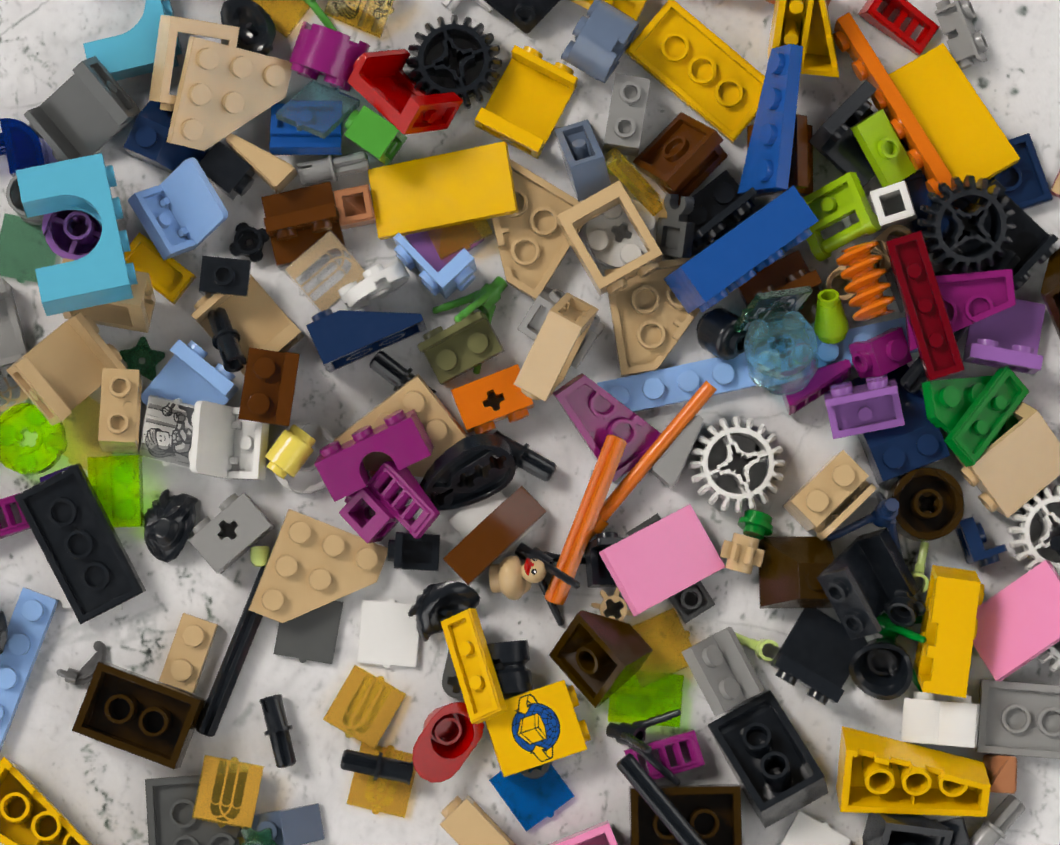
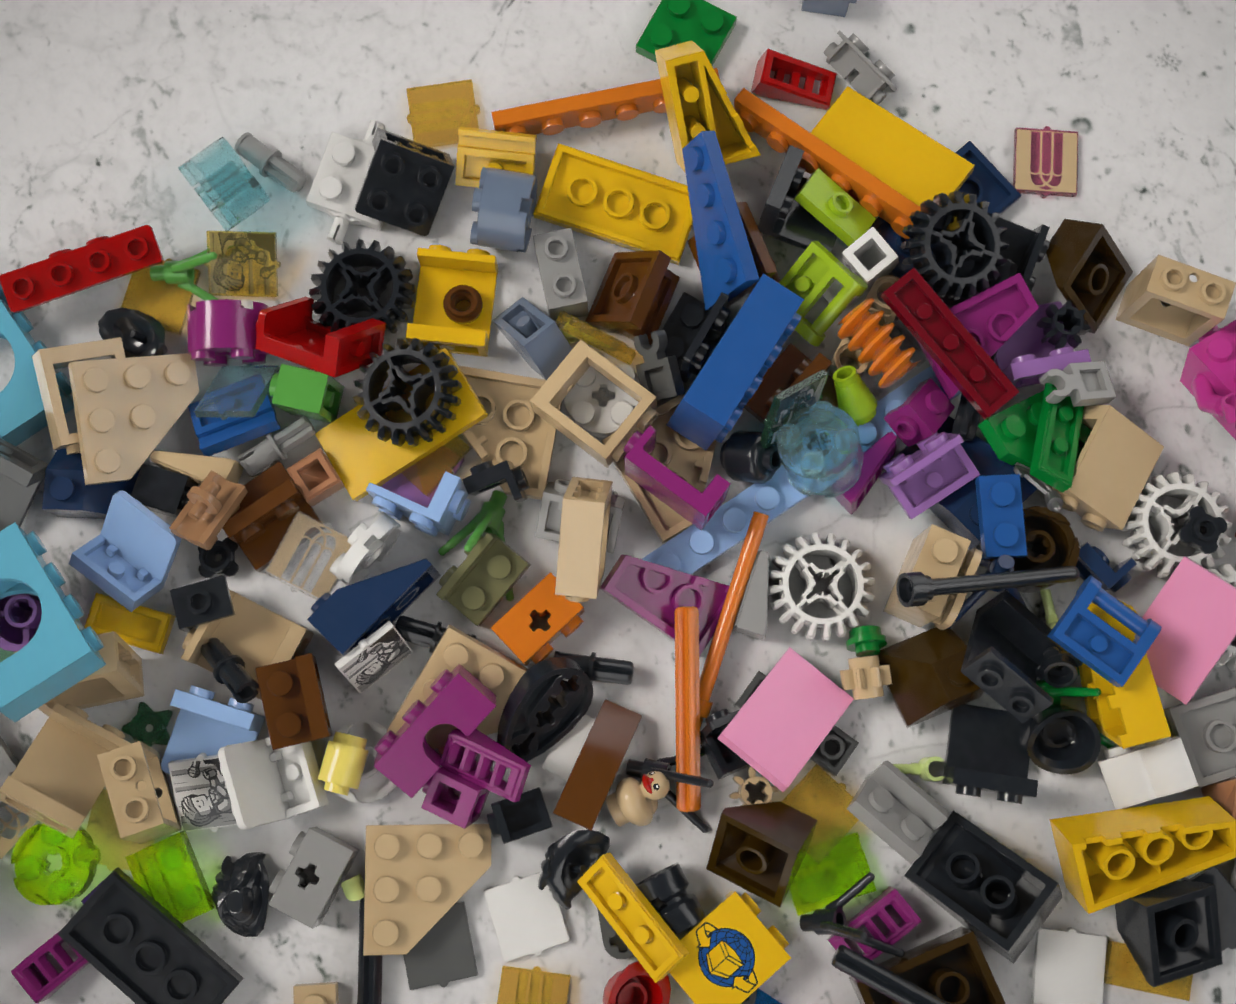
camera: 25 degrees left, 5 degrees down
none -> medium nougat hips [169,470,248,550]
none -> piece [334,621,413,694]
none -> black gear [352,338,462,447]
none -> reddish brown plate [443,285,483,324]
none -> black bracket [462,460,530,502]
none -> magenta panel [623,425,731,531]
none -> black piece [896,566,1080,607]
none -> blue plate [975,474,1027,560]
none -> flat silver piece [1014,465,1063,513]
none -> black gear [1036,300,1091,350]
none -> light grey plate [1039,361,1117,407]
none -> blue plate [1047,576,1162,687]

